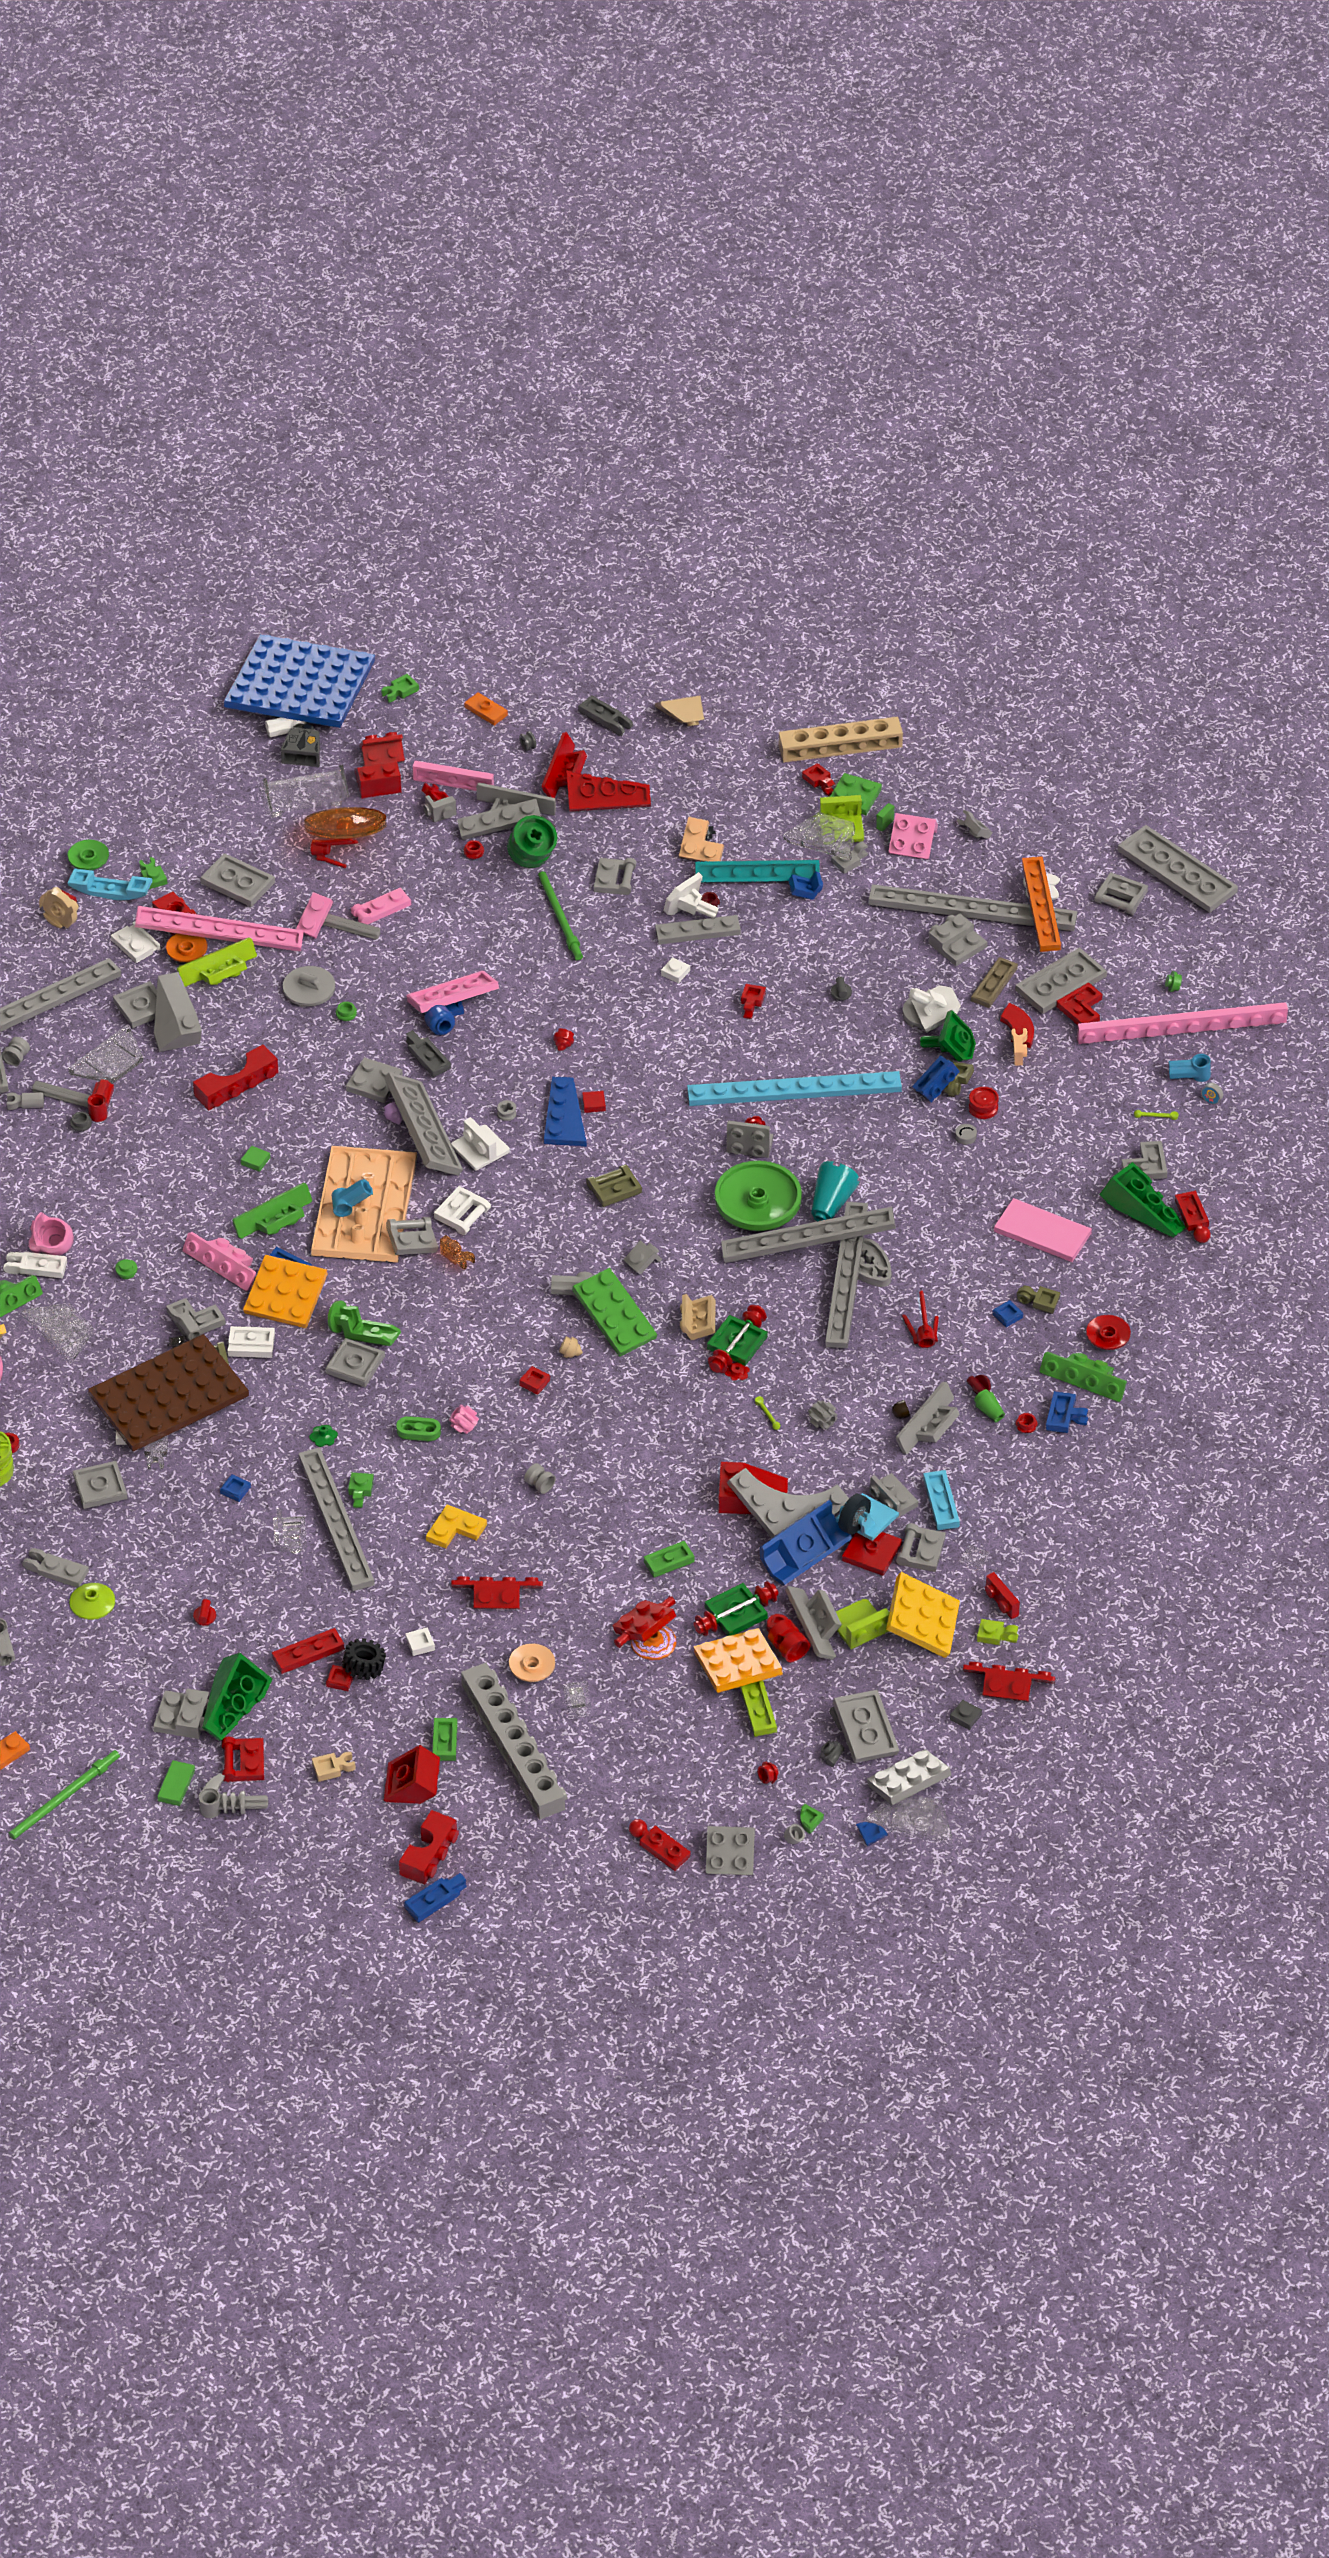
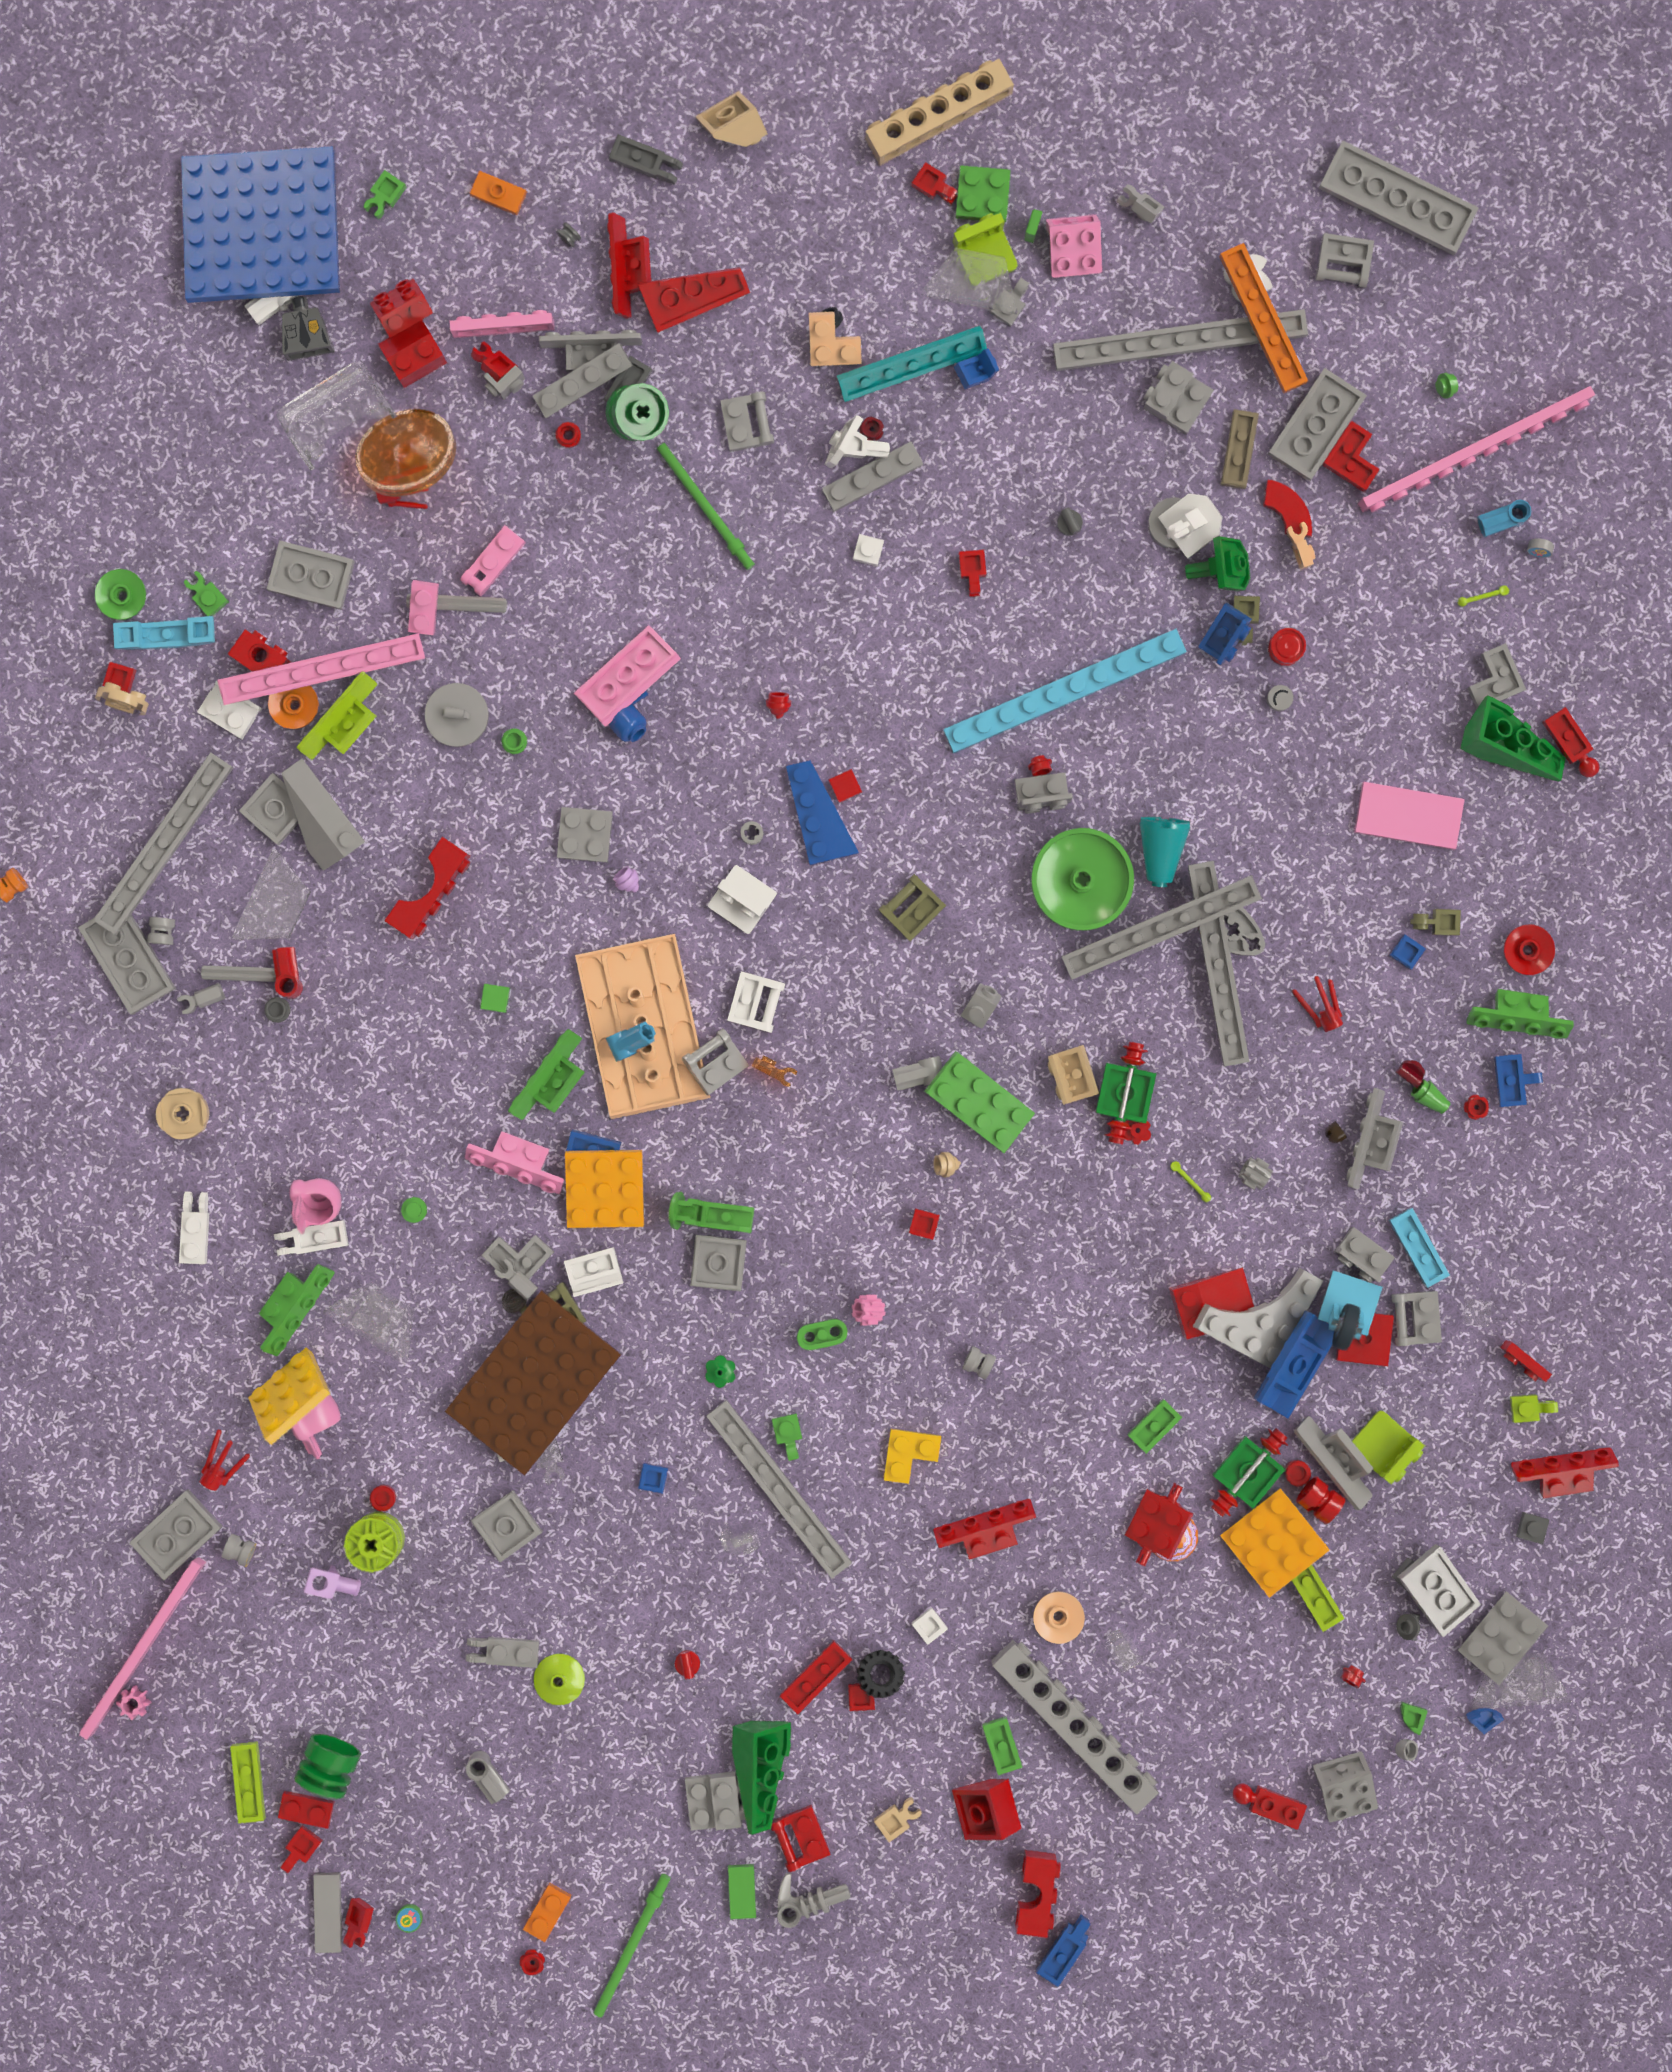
camera: 20 degrees left, 40 degrees up
light grey plate [384,1072,463,1176] -> none
dark grey hinge [406,1030,451,1078] -> none
yellow plate [886,1572,960,1658] -> none

